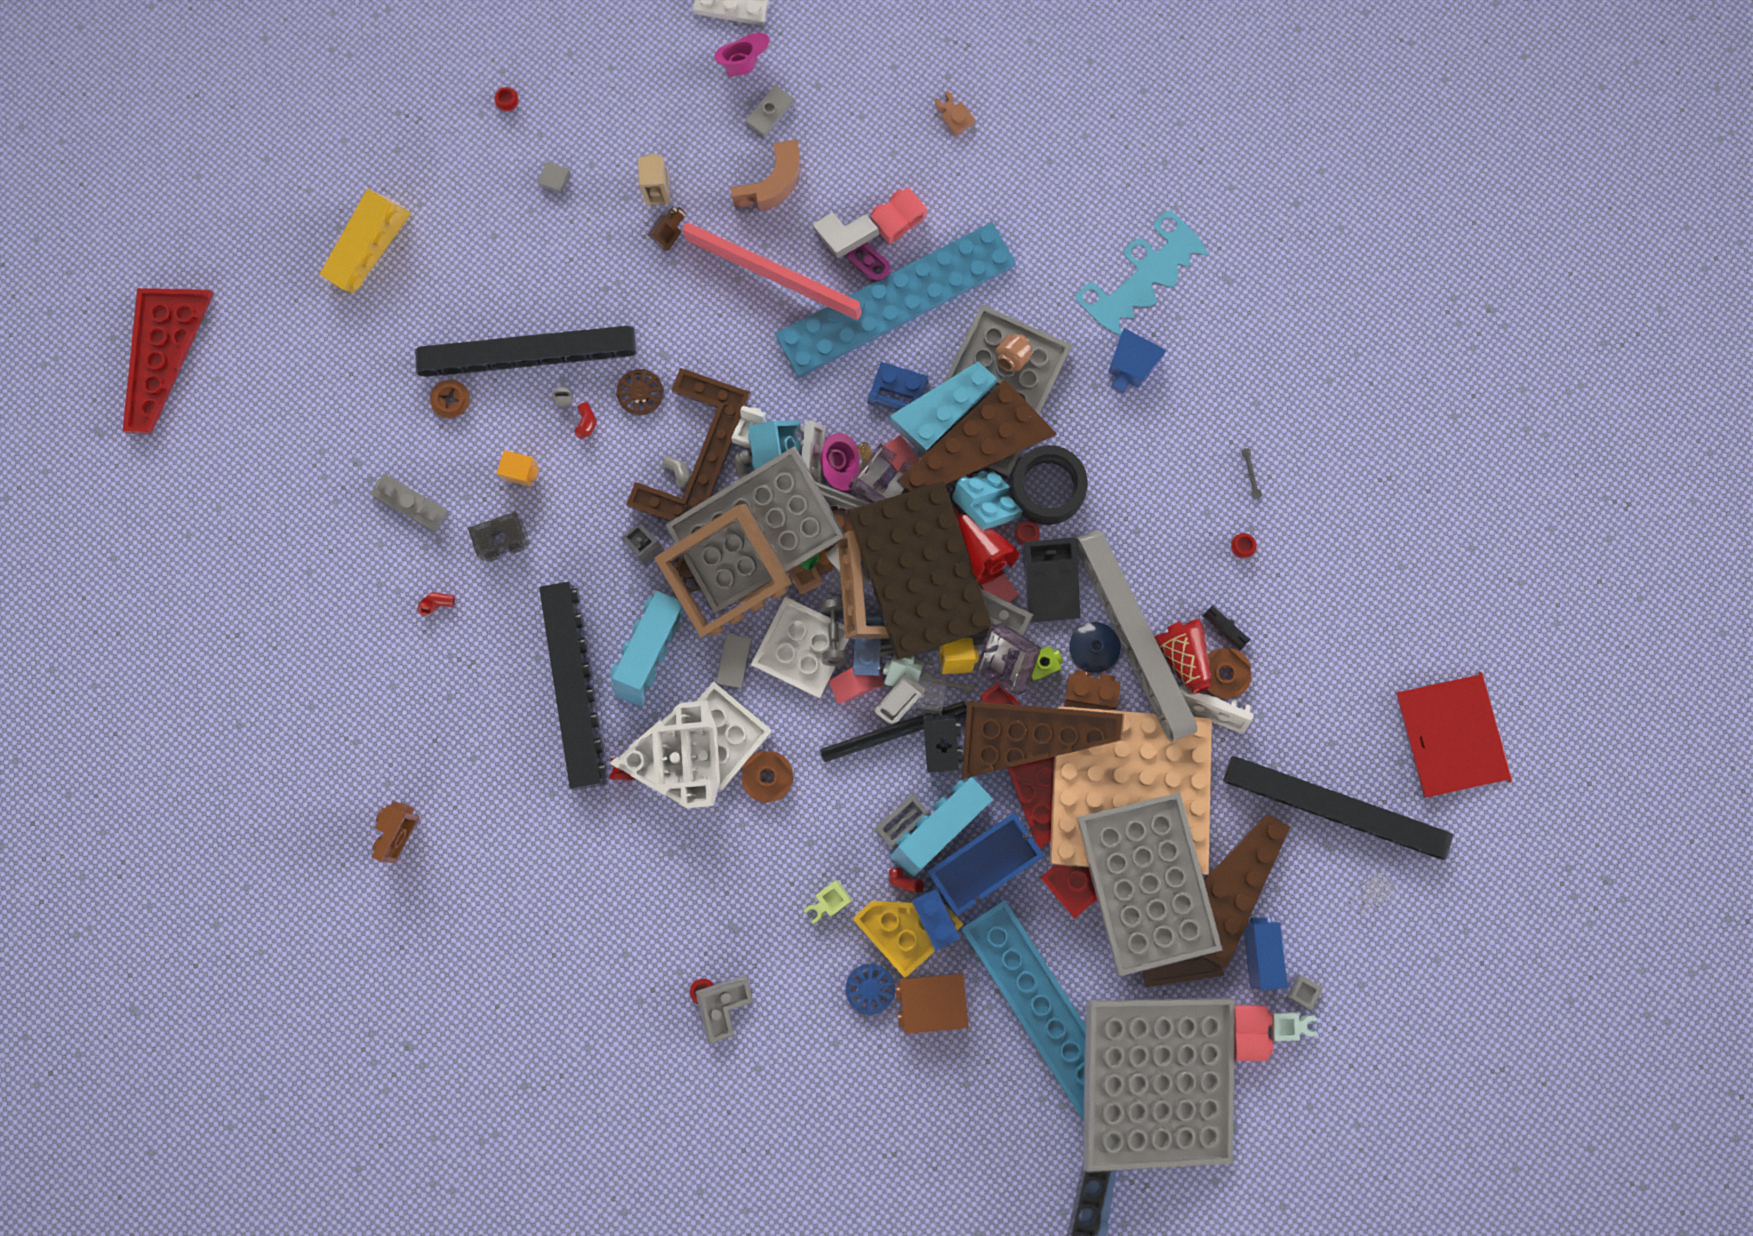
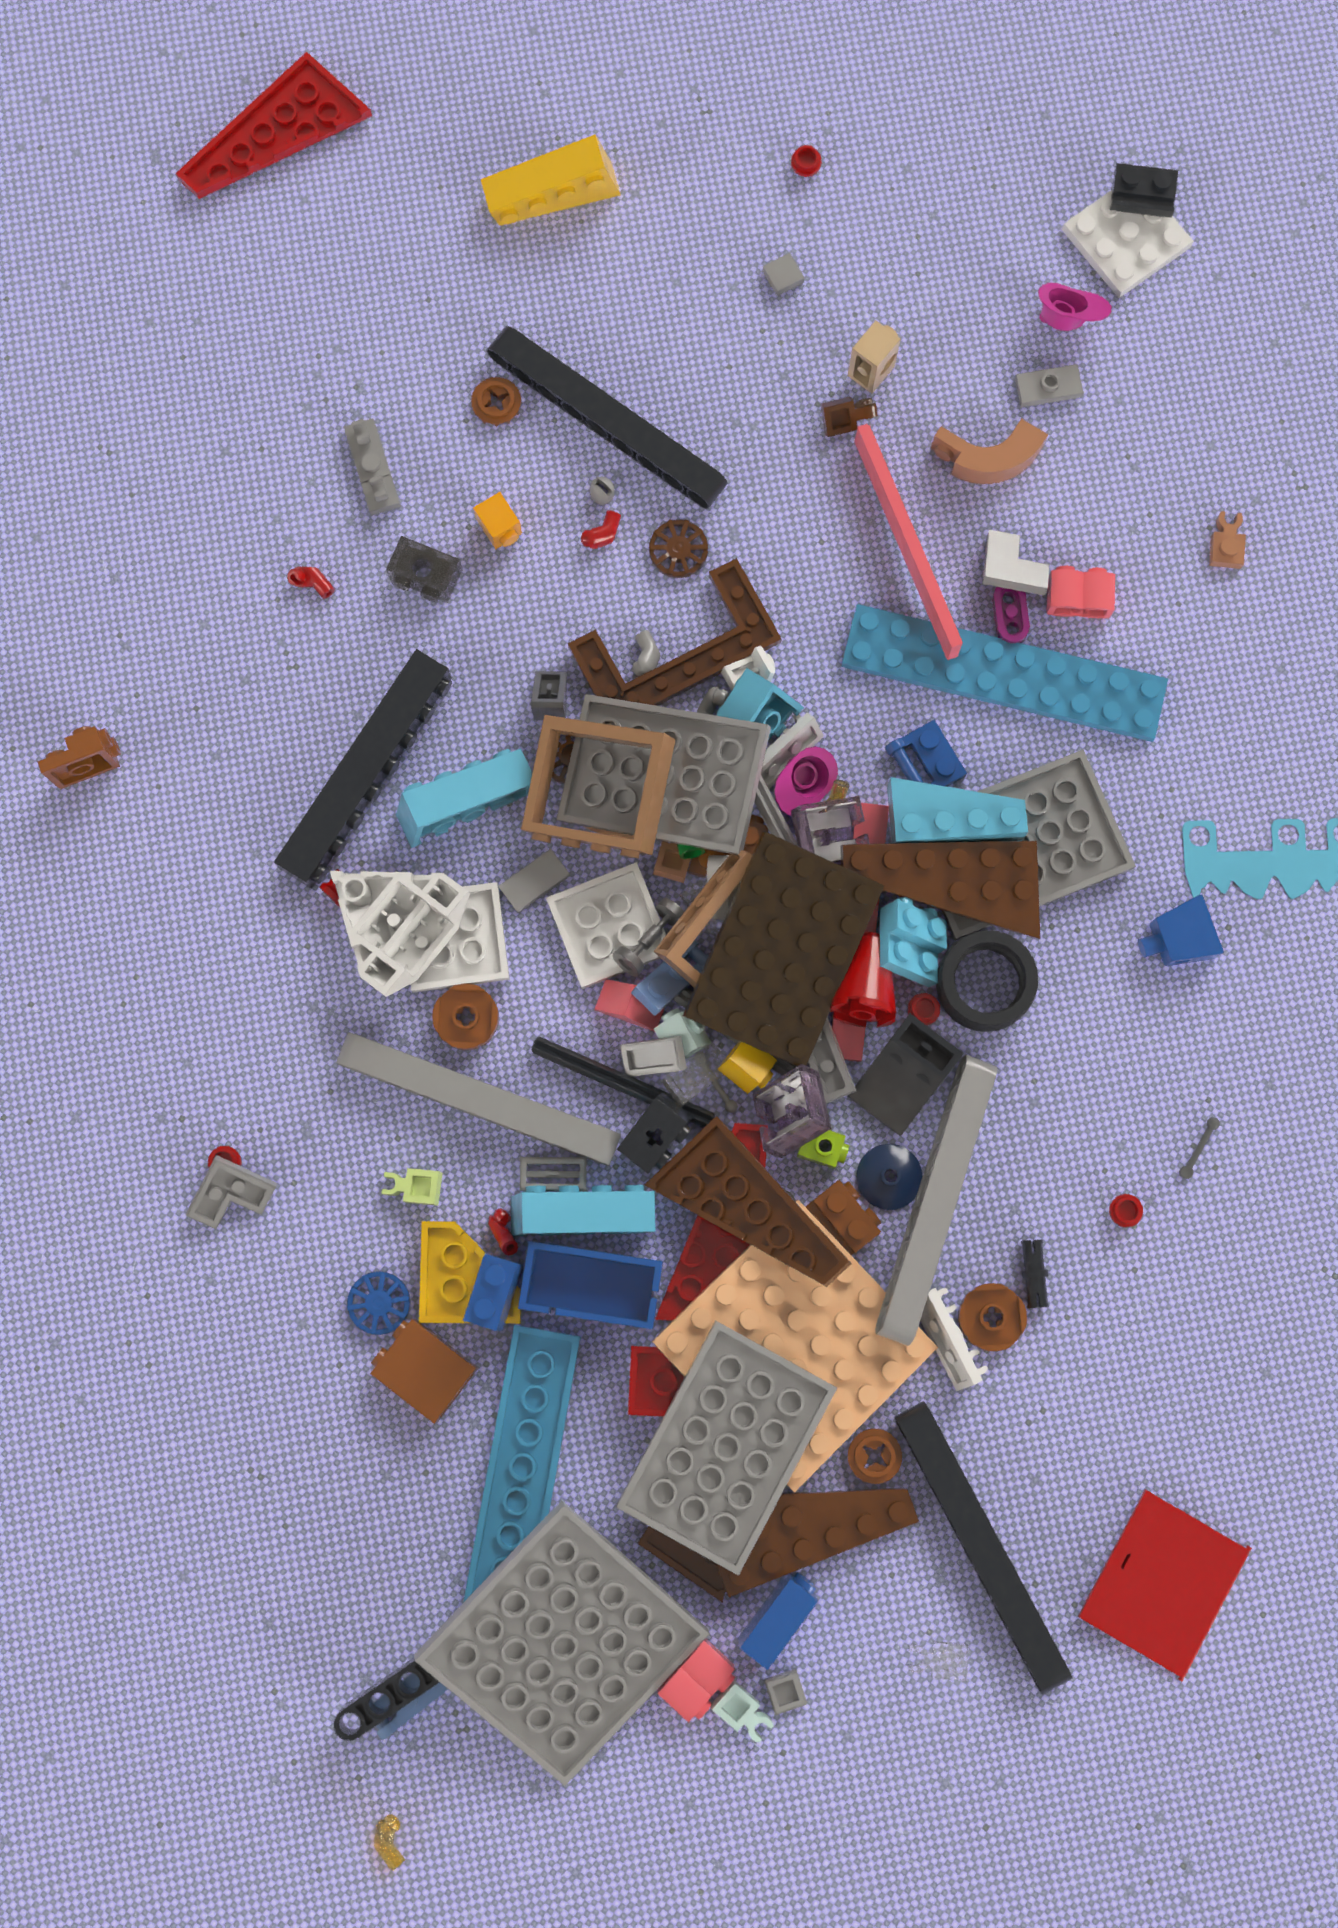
camera: 40 degrees right, 0 degrees up
nougat head [995,334,1032,372] -> none
red cone [1154,619,1212,694] -> none
none -> light grey beam [336,1032,621,1166]
none -> dark orange gear [848,1428,902,1484]

